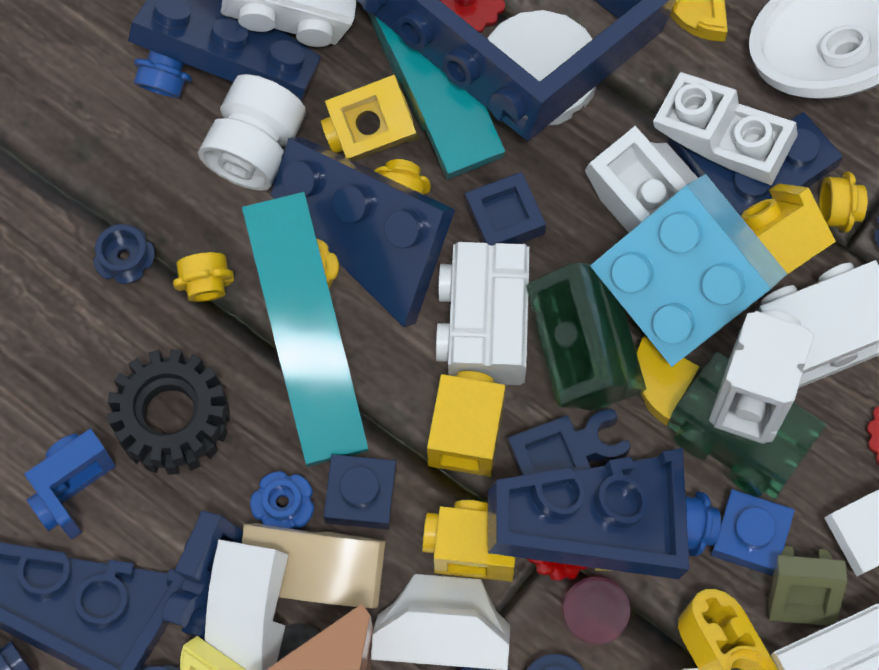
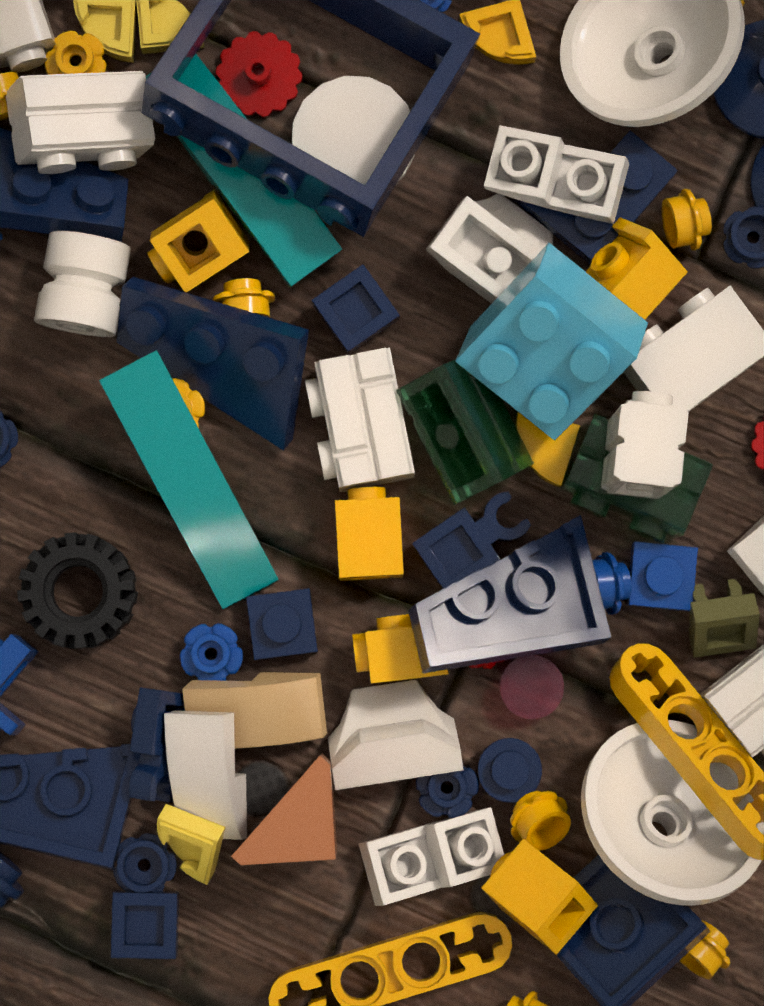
camera: 20 degrees left, 15 degrees up
yellow plate [173,252,234,302] -> none

